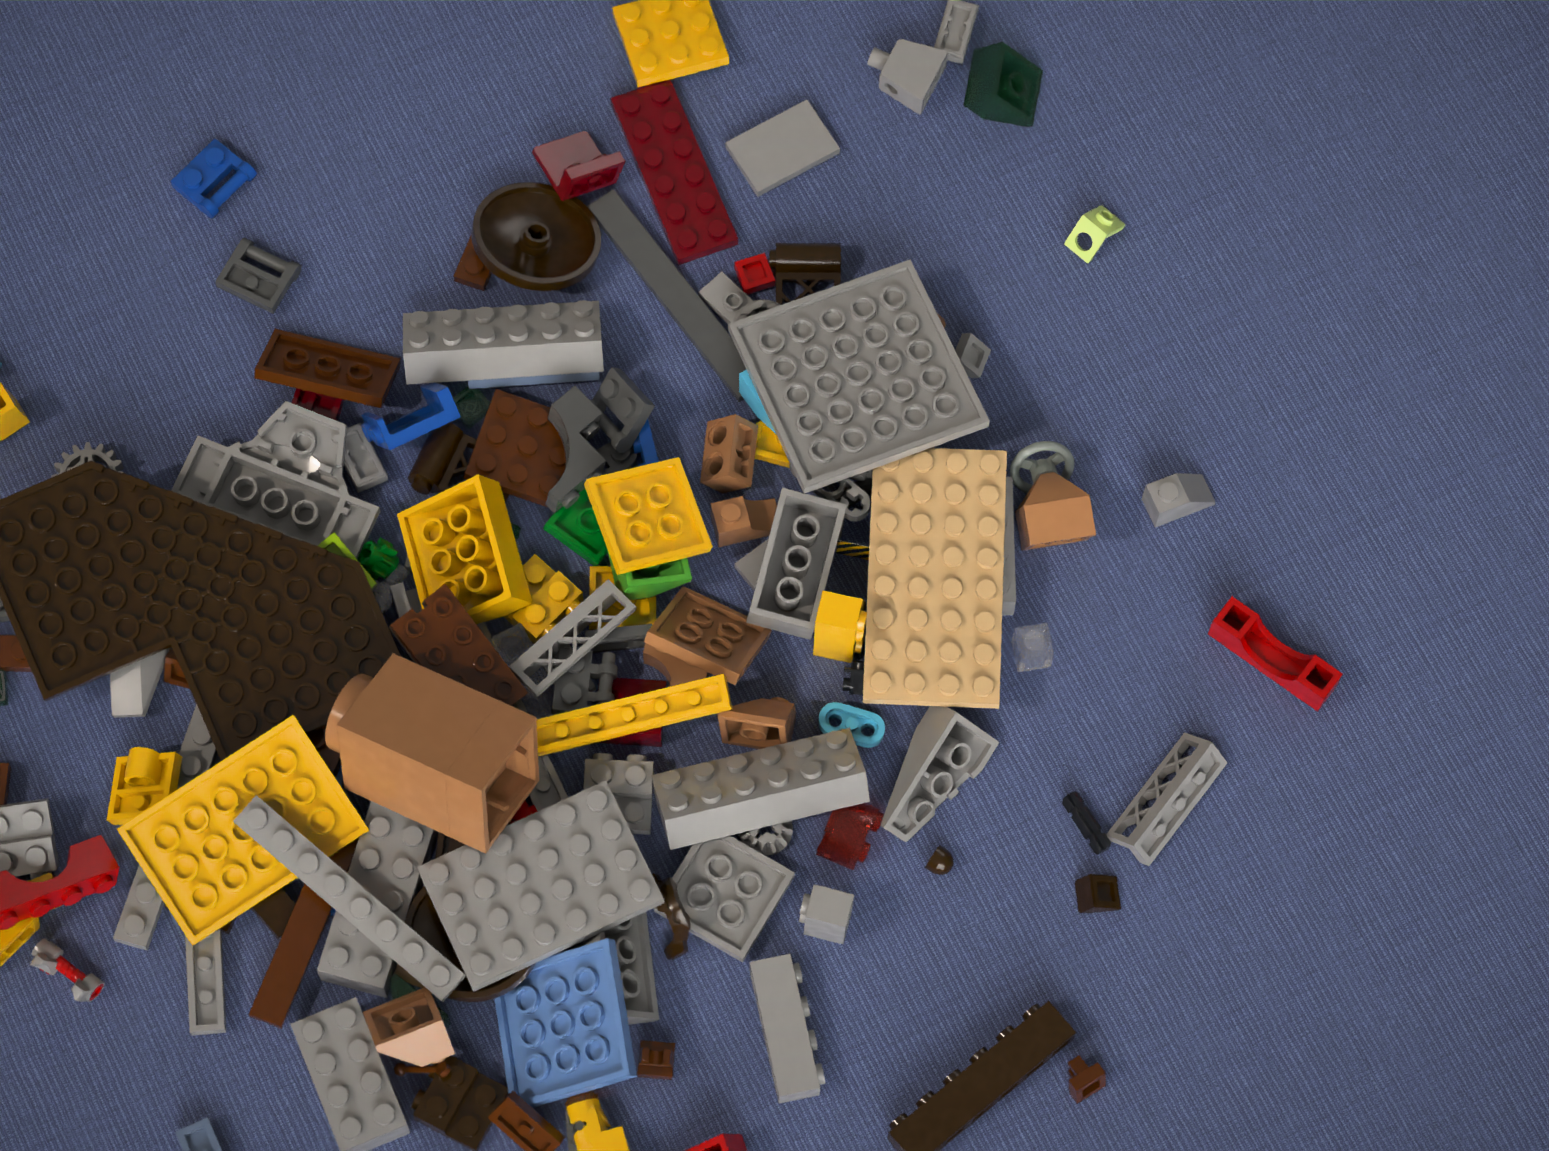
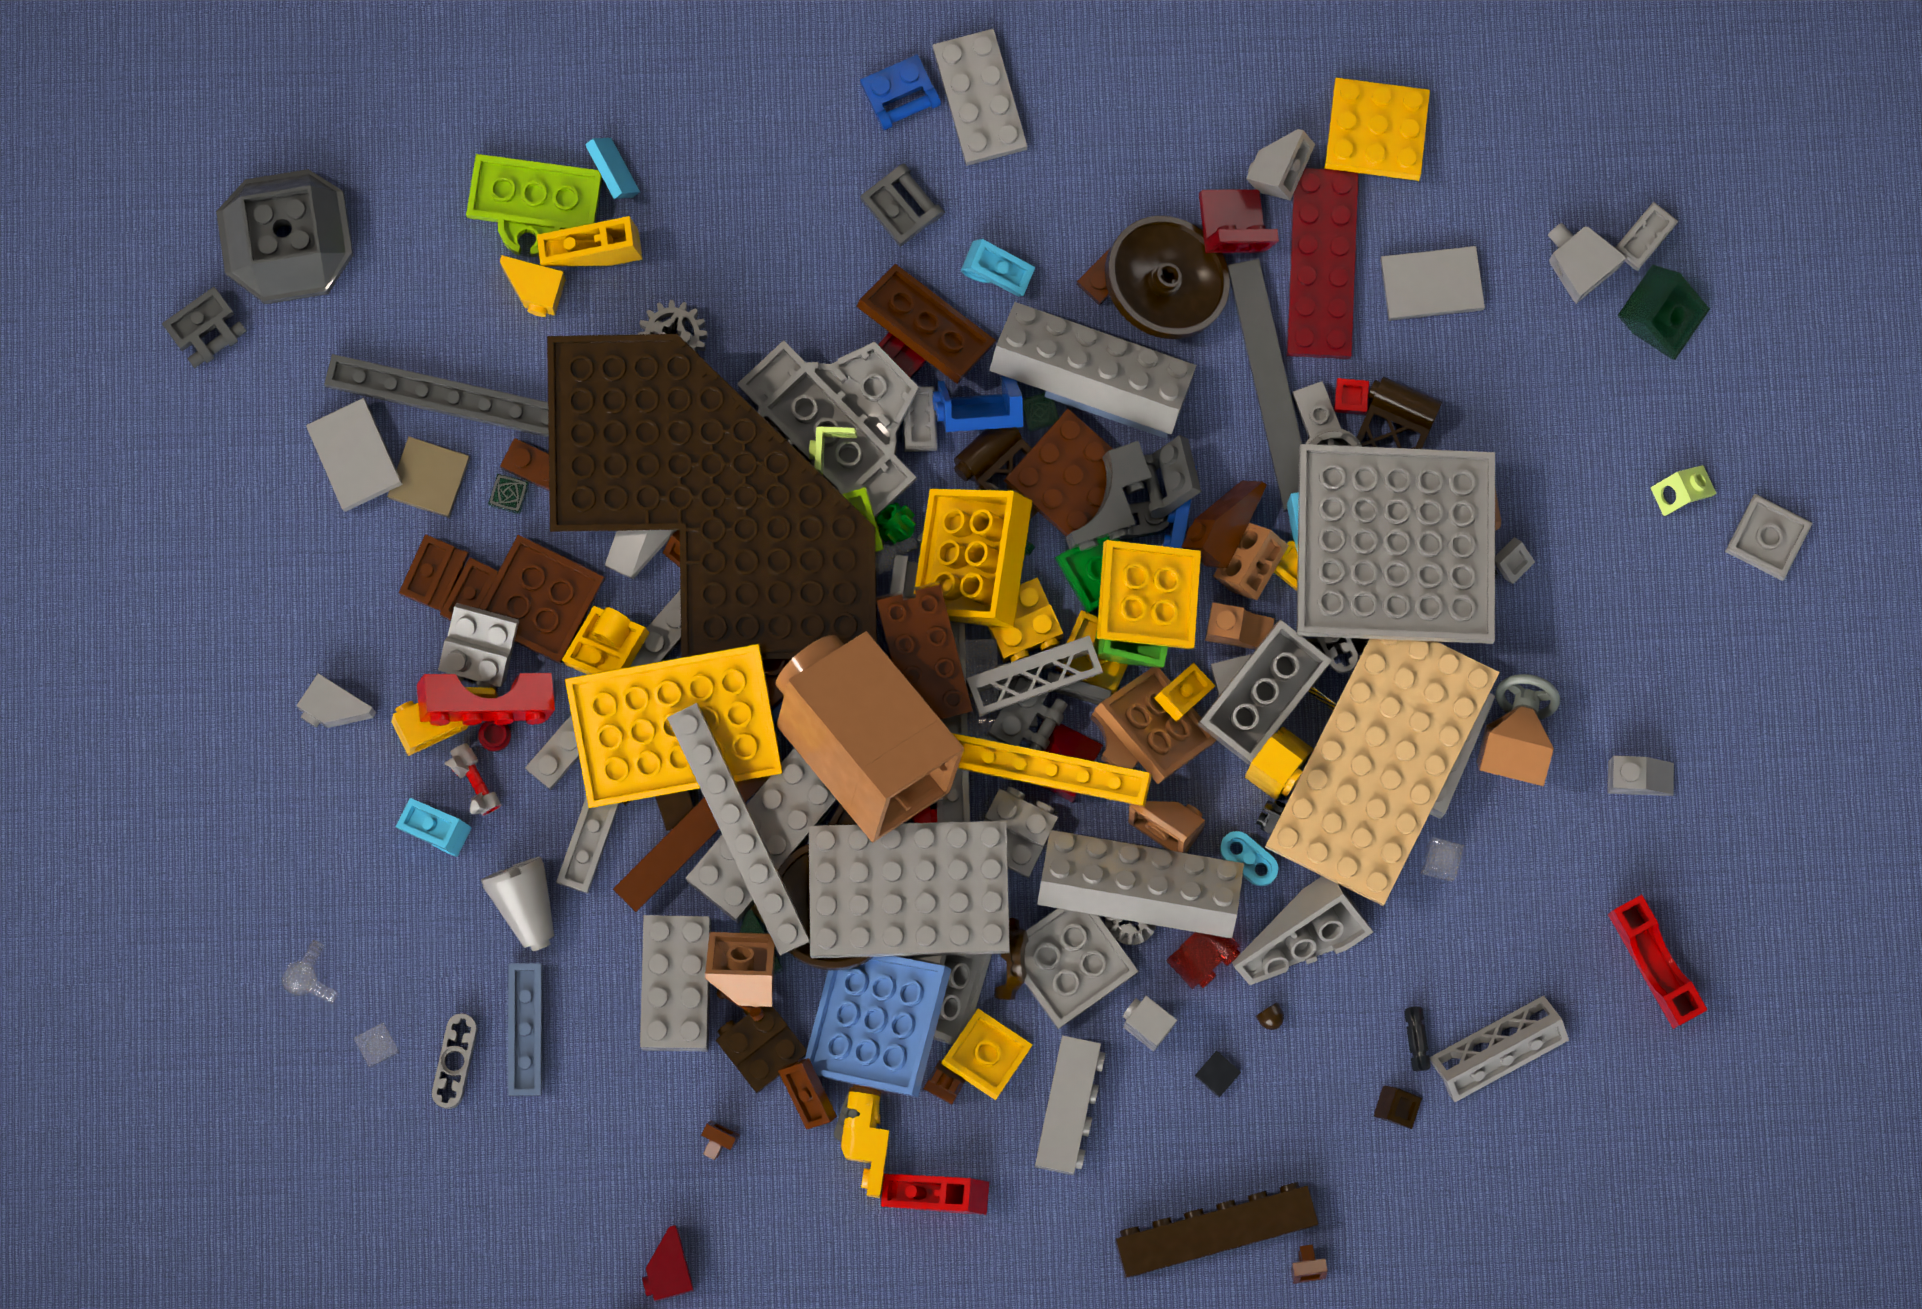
camera: 25 degrees right, 10 degrees up
none -> medium azure plate [396,798,472,857]
none -> dark red plate [478,721,511,752]
none -> reddish brown plate [479,535,605,665]
none -> light grey cone [481,857,555,951]
none -> yellowish green bracket [809,427,857,475]
none -> light grey plate [933,28,1027,166]
none -> yellow plate [941,1008,1033,1100]
none -> medium azure plate [961,239,1035,297]
none -> yellow plate [1154,662,1215,722]
none -> reddish brown slope [1181,480,1267,568]
none -> black tile [1195,1051,1241,1098]
none -> light grey slope [1246,129,1315,201]
none -> light grey tile [1725,494,1813,581]

